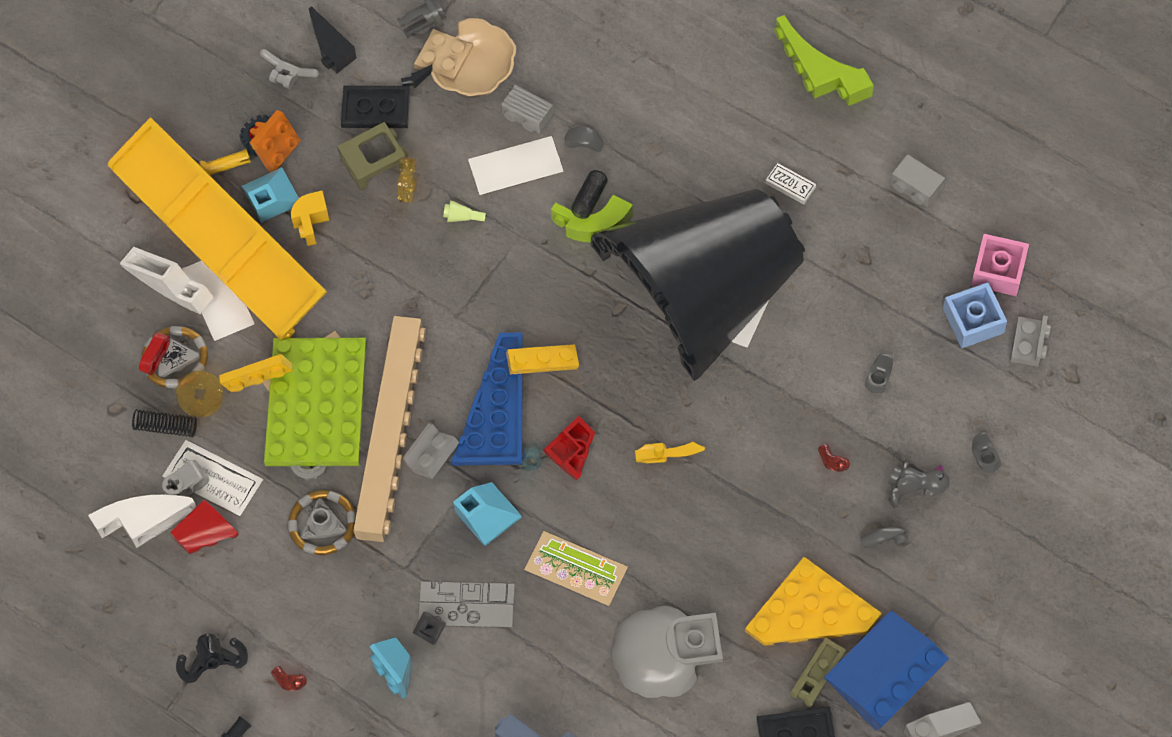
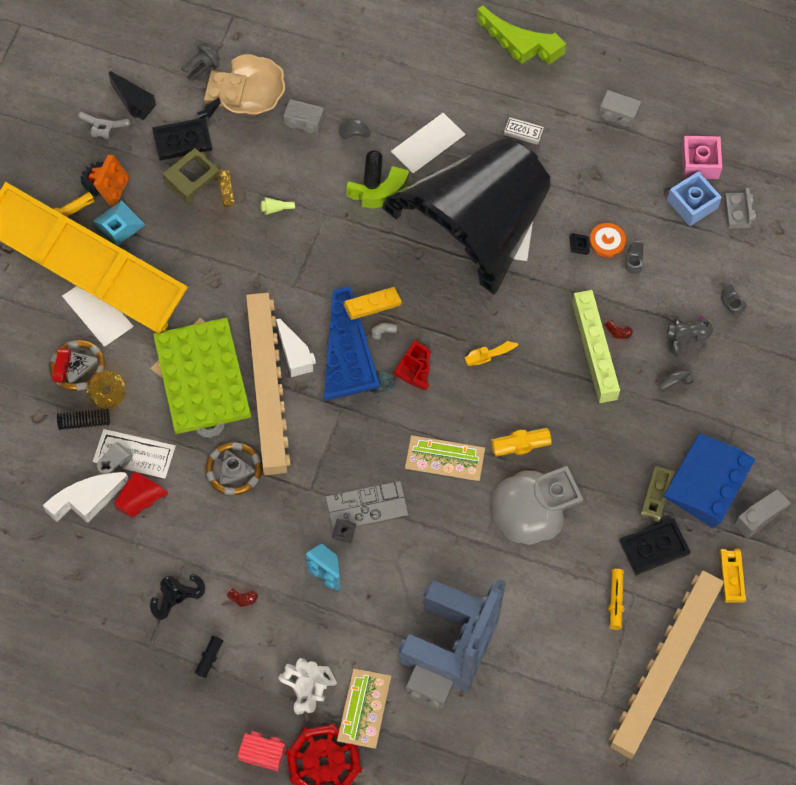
camera: 20 degrees left, 0 degrees up
white slope [120,247,214,314] -> none
yellow plate [219,354,293,392] -> none
yellow brick [291,191,329,246] -> none
light grey bracket [403,423,459,479] -> none
medium azure slope [453,482,522,546] -> none
white sticker [468,136,564,195] -> none
yellow plate [745,557,882,646] -> none
none -> white slope [276,319,316,377]
none -> light grey arm [371,323,397,340]
none -> white sticker [391,113,466,173]
none -> yellow piece [491,428,552,457]
none -> black tile [569,233,590,255]
none -> yellowish green brick [572,290,620,403]
none -> orange tile [589,223,626,258]

